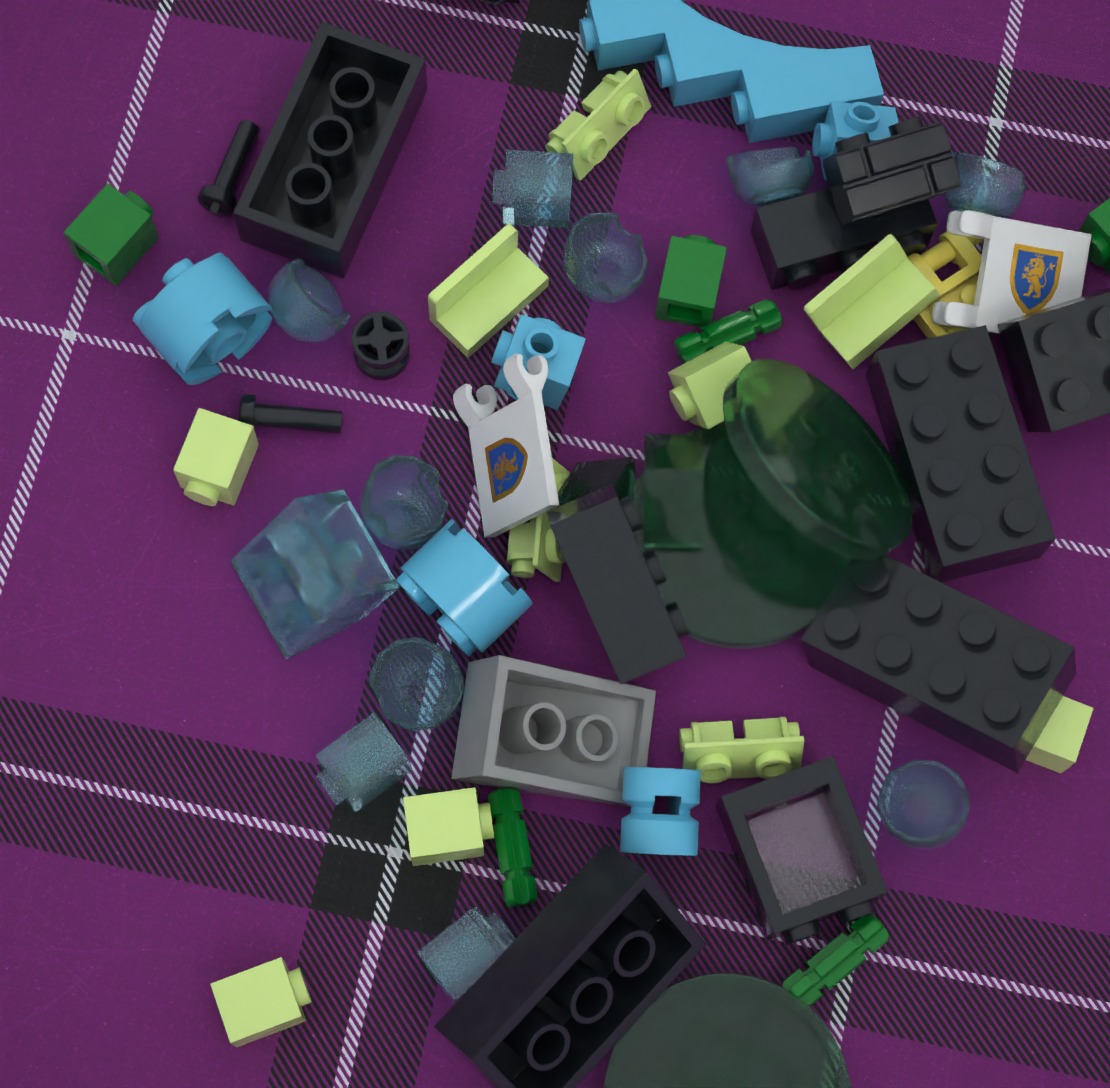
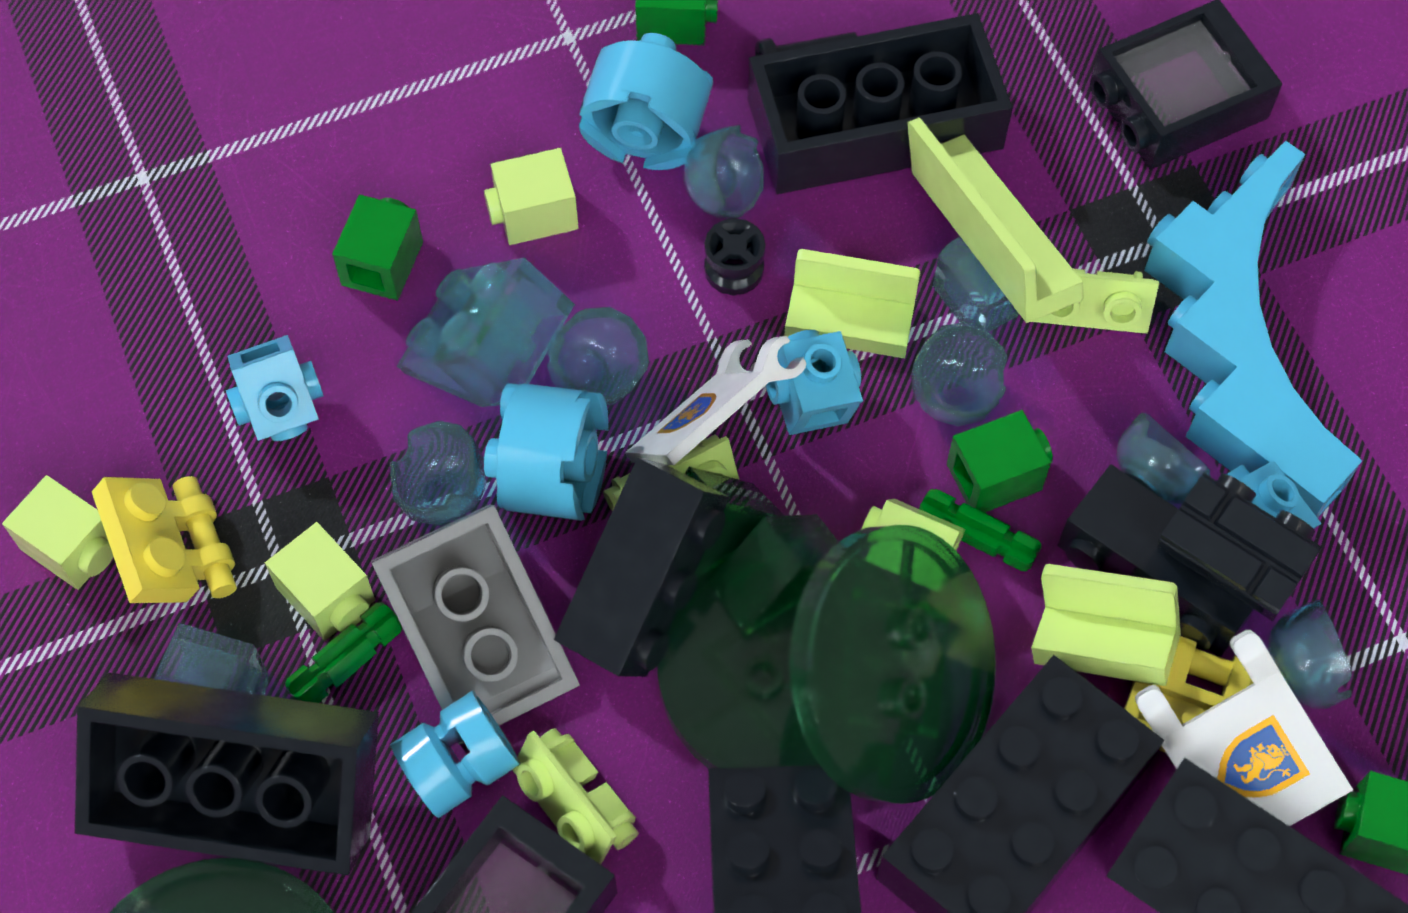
camera: 60 degrees right, 10 degrees down
black piece [238,394,342,433] -> none
clear light blue brick [315,712,412,813] -> none
none -> light yellow plate [92,476,237,603]
none -> medium azure brick [226,335,324,441]
none -> green brick [332,194,423,301]
none -> yellowish green panel [907,118,1083,323]

